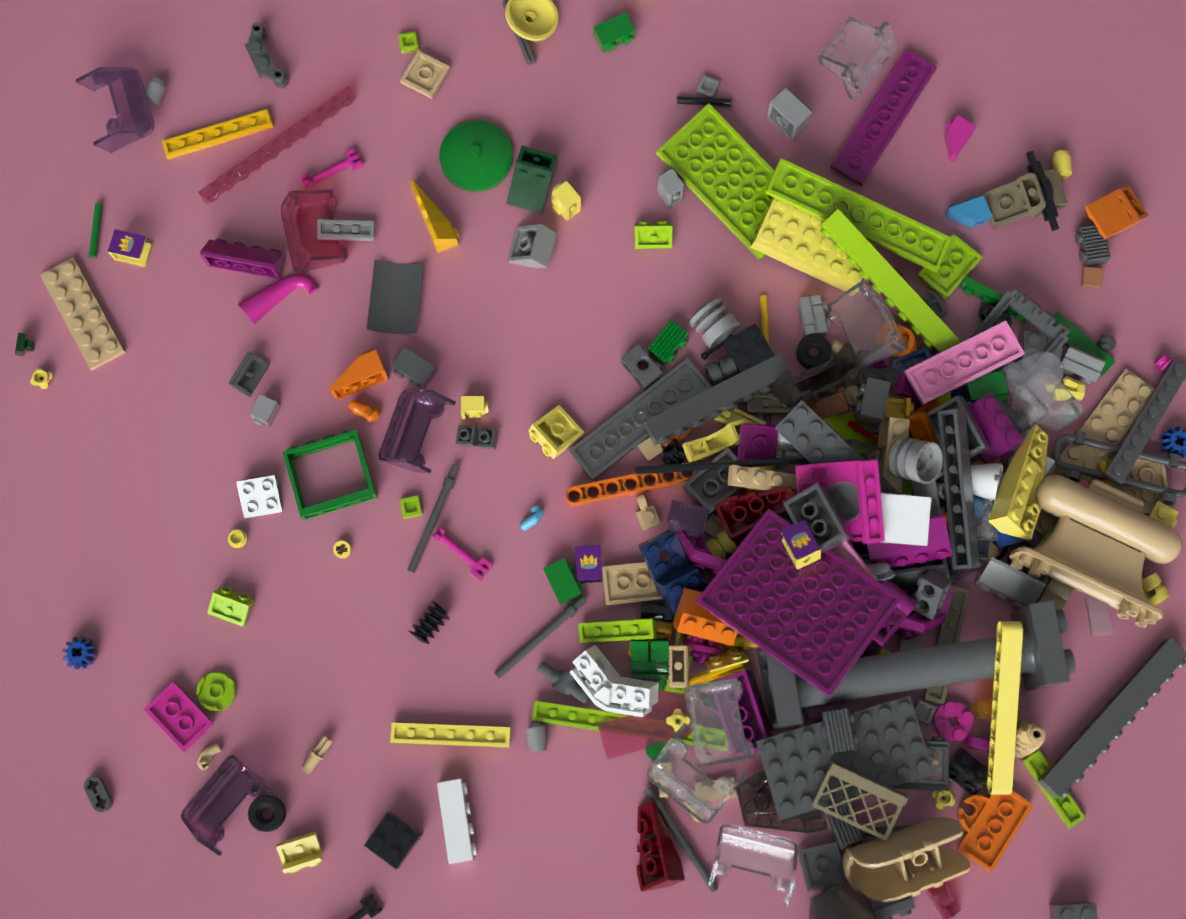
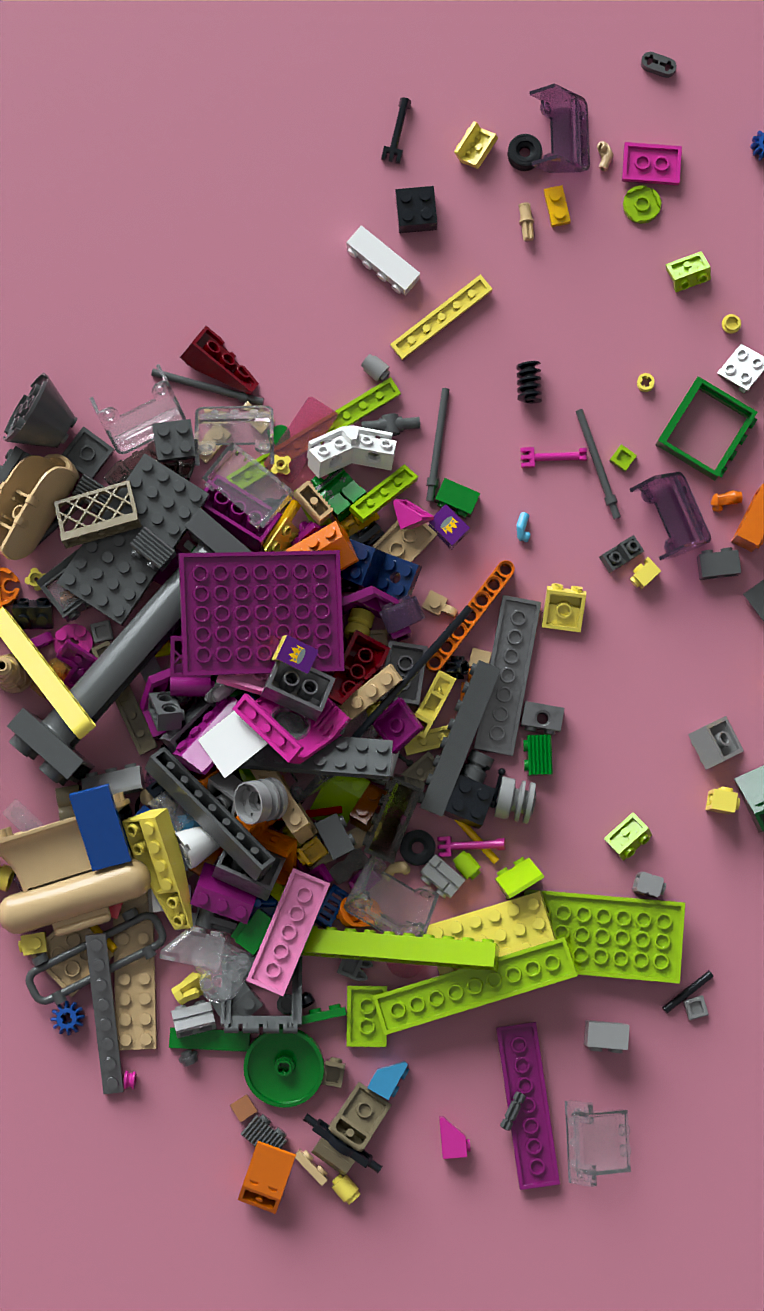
camera: 140 degrees right, 5 degrees up
none -> magenta plate [56,639,98,688]
none -> blue tile [69,784,132,871]
none -> dark grey plate [152,419,197,463]
none -> green dish [243,1027,324,1108]
none -> tan plate [295,1149,328,1186]
none -> dark tan bracket [322,1057,346,1088]
none -> dark pink slope [393,499,434,529]
none -> dark pink hinge [437,836,506,857]
none -> lime brick [452,851,481,880]
none -> lime slope [495,857,544,899]
none -> dark grey axle [500,1091,526,1131]
none -> yellow plate [543,185,571,227]

